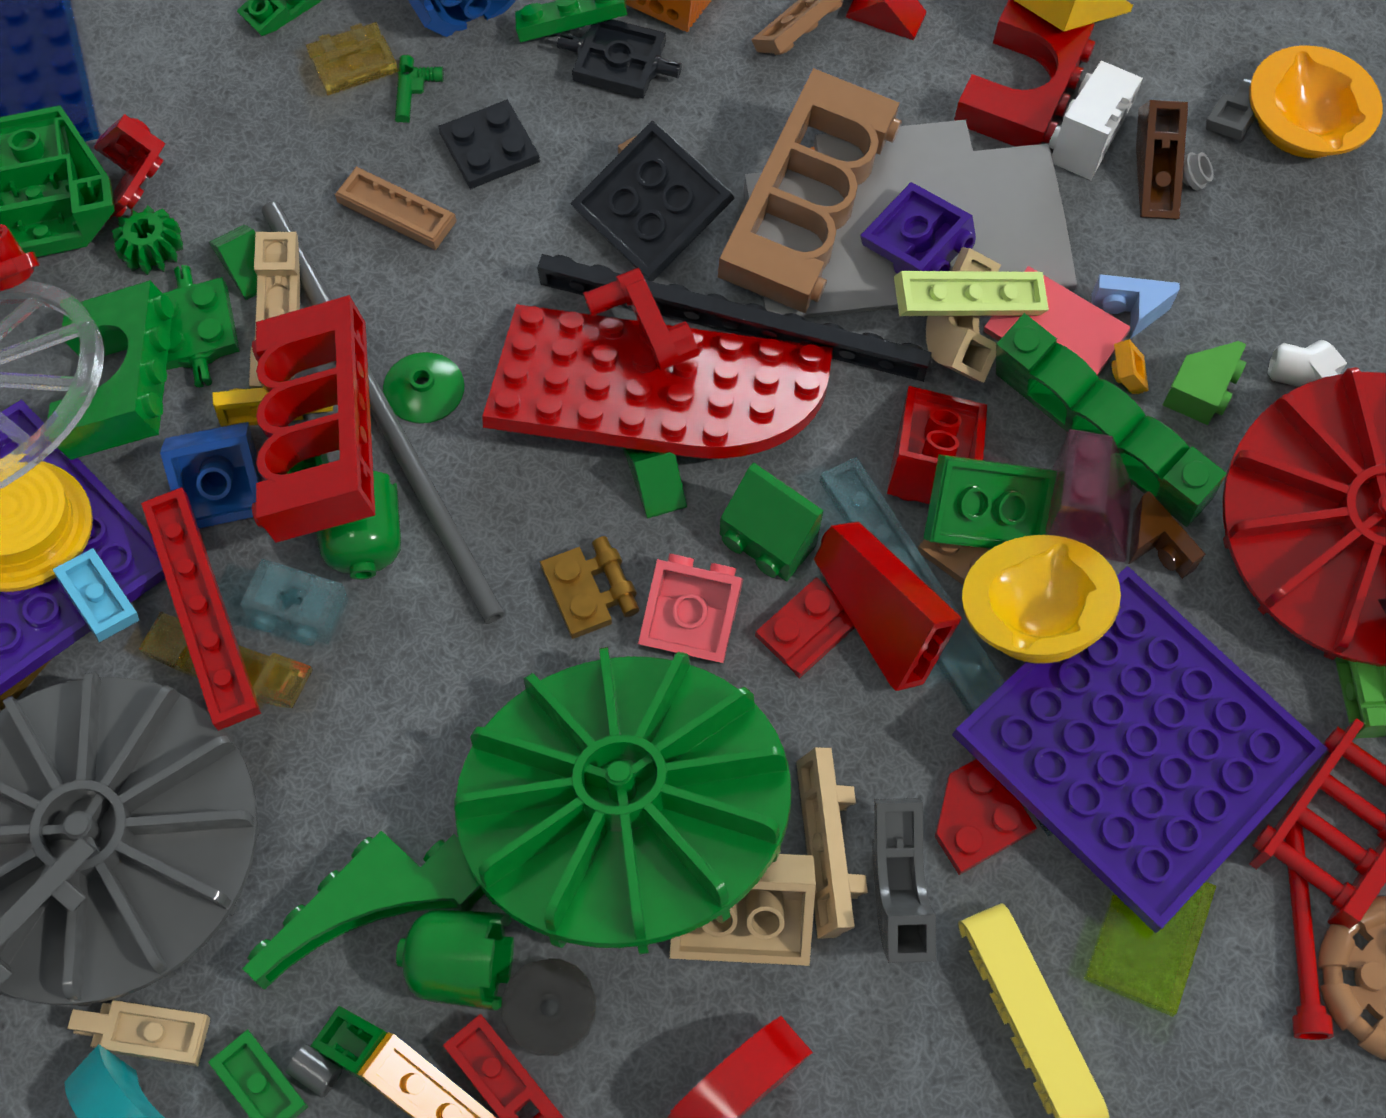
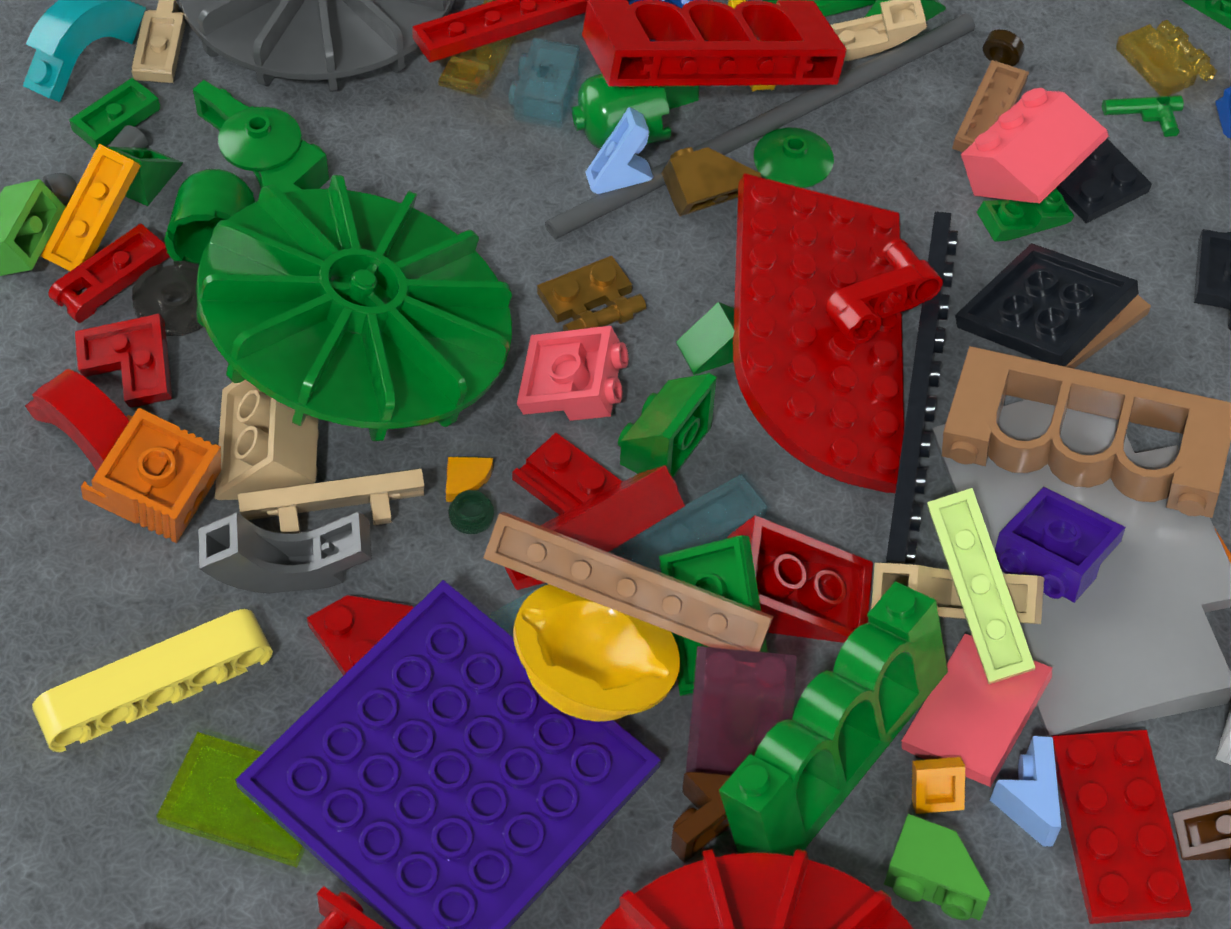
camera: 85 degrees right, 10 degrees down
none -> red plate [75,314,173,407]
none -> orange piece [81,408,221,544]
none -> green dish [218,107,302,171]
none -> light orange tile [446,457,493,502]
none -> clear green plate [448,490,494,534]
none -> medium nougat plate [483,512,774,665]
none -> light blue slope [585,107,653,194]
none -> pearl gold slope [662,147,762,216]
none -> coral slope [961,88,1109,203]
none -> green slope [976,188,1074,242]
none -> dark brown tile [983,29,1024,66]
none -> red plate [1052,730,1192,924]

